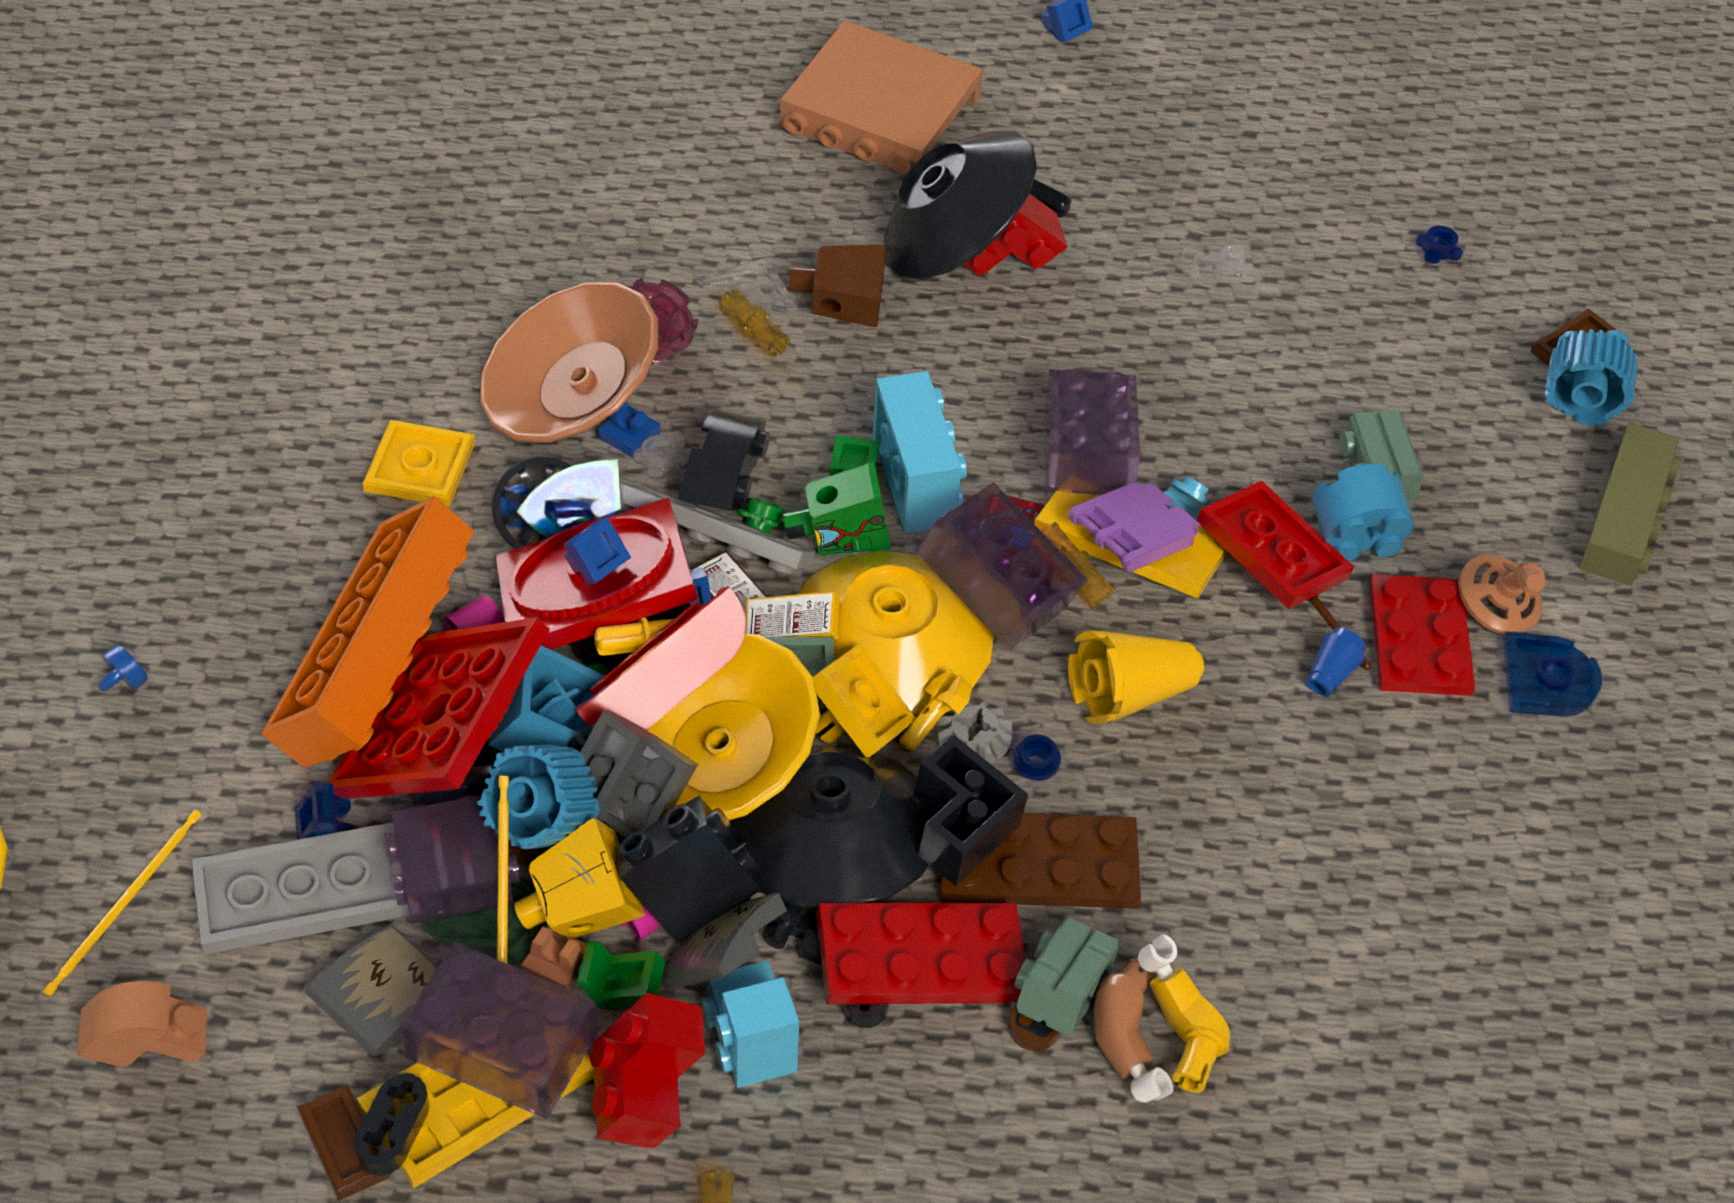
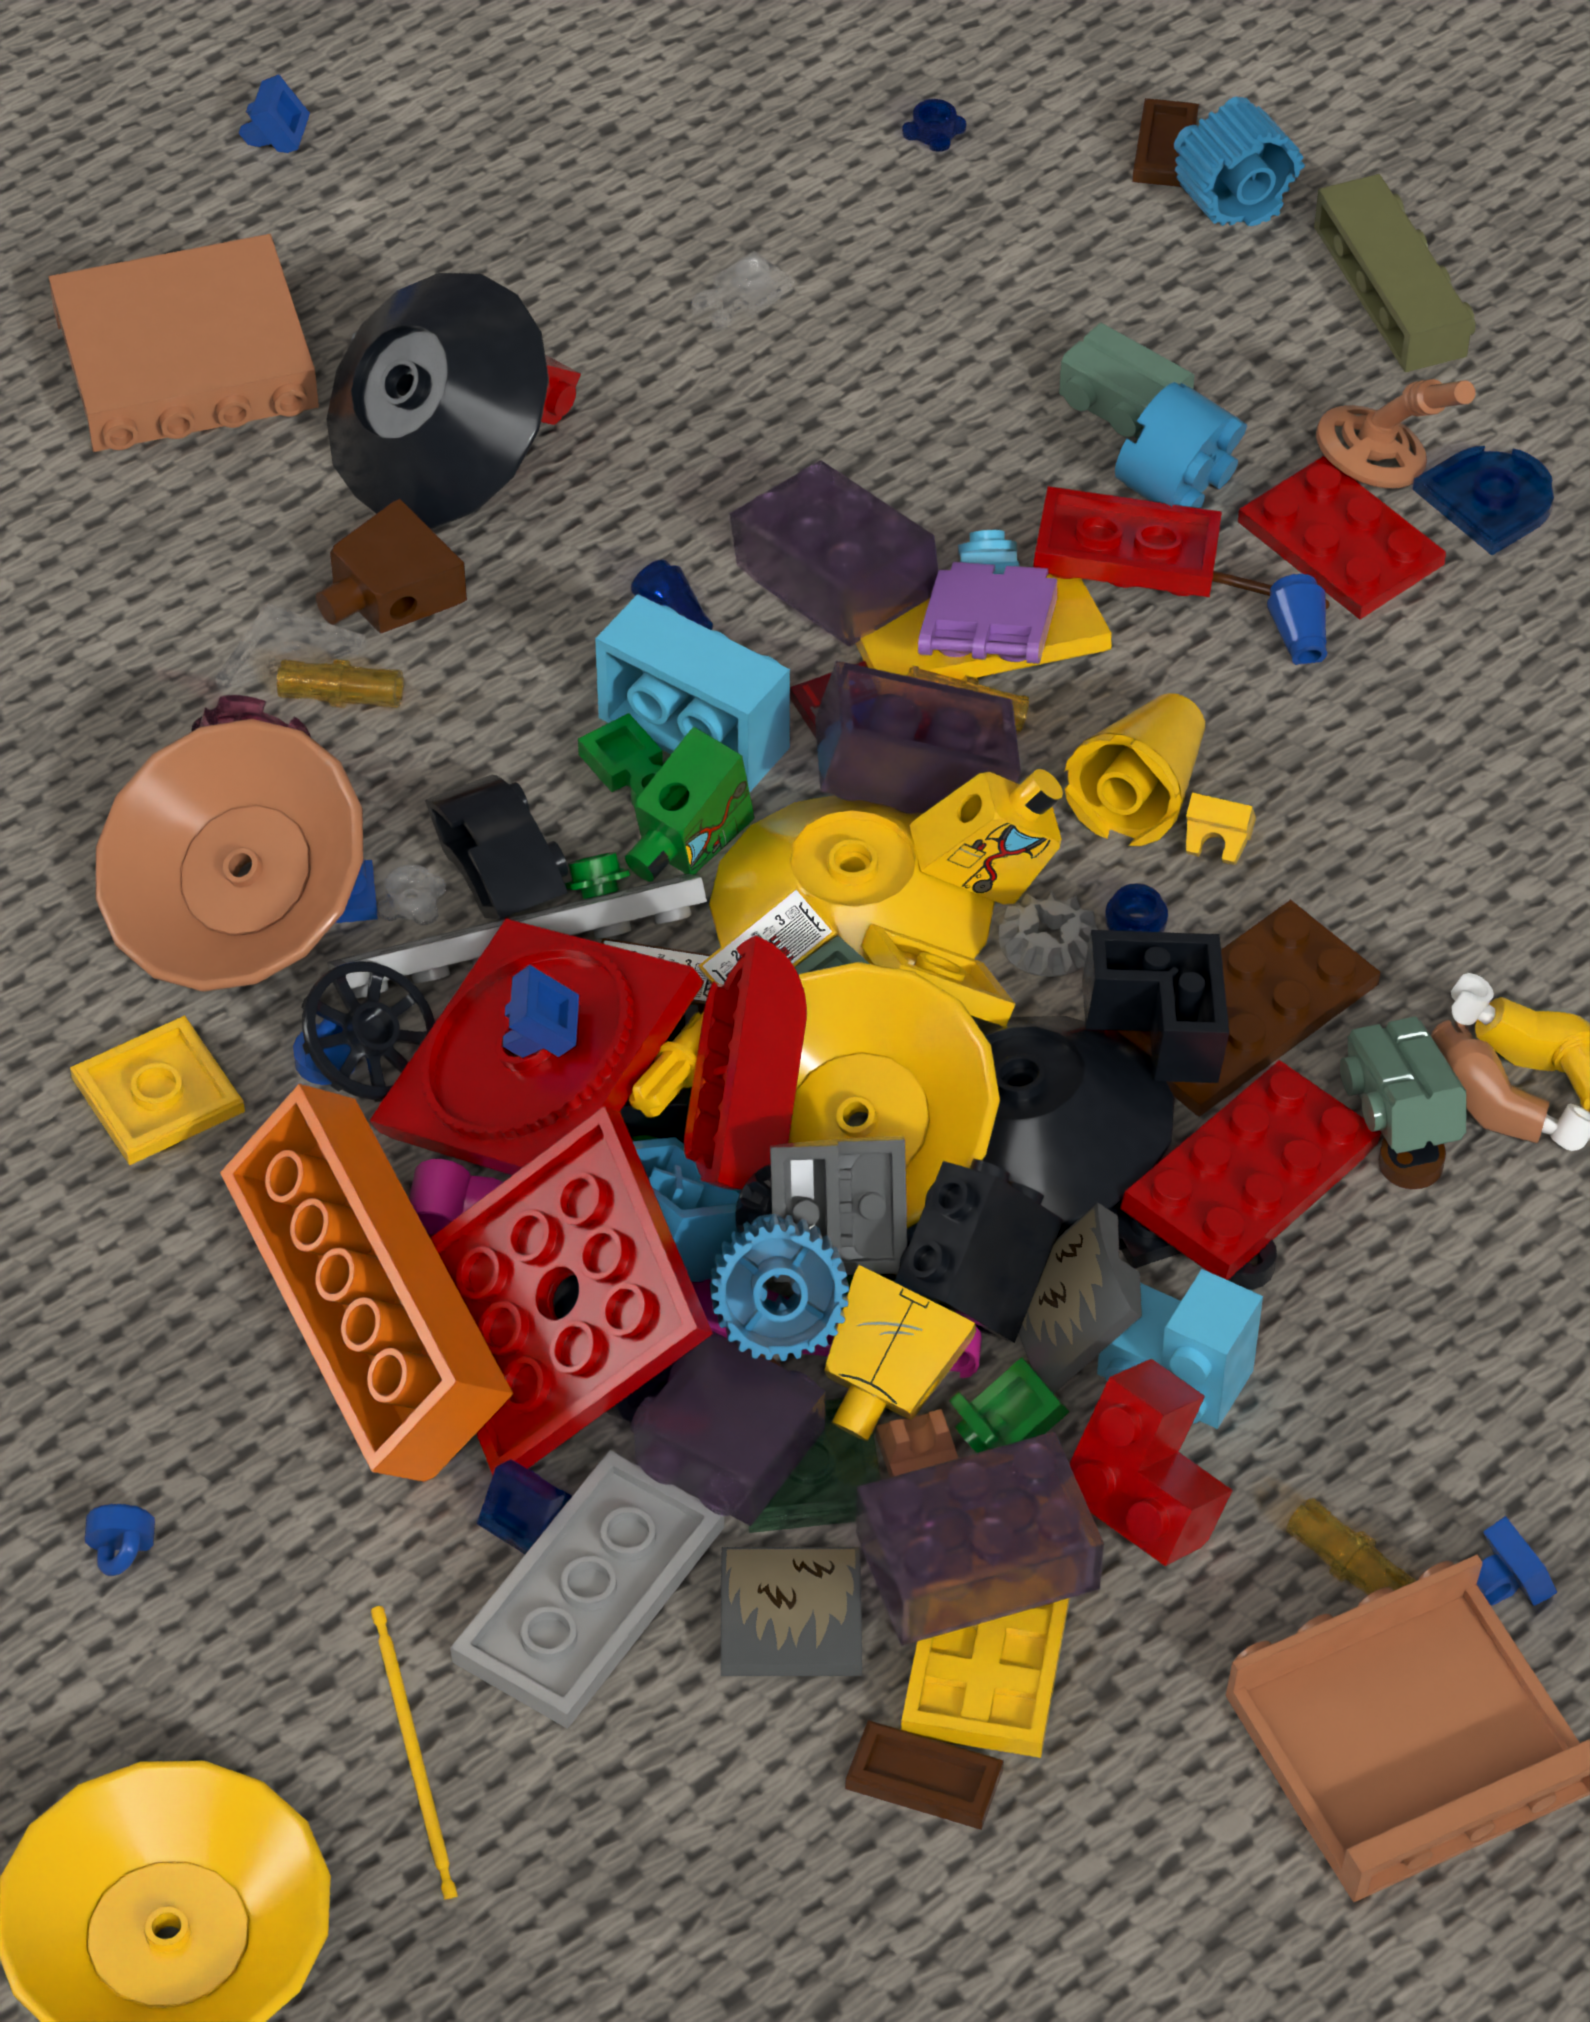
camera: 40 degrees left, 0 degrees up
nougat brick [77,981,208,1067] -> none
black beam [354,1073,430,1176] -> none
yellow piece [497,776,509,1015] -> none
clear blue shield [516,459,621,538] -> none
yellow bar [899,670,972,752] -> none
none -> clear blue cone [631,559,713,630]
none -> yellow torso [909,769,1063,905]
none -> yellow tile [1186,792,1256,865]

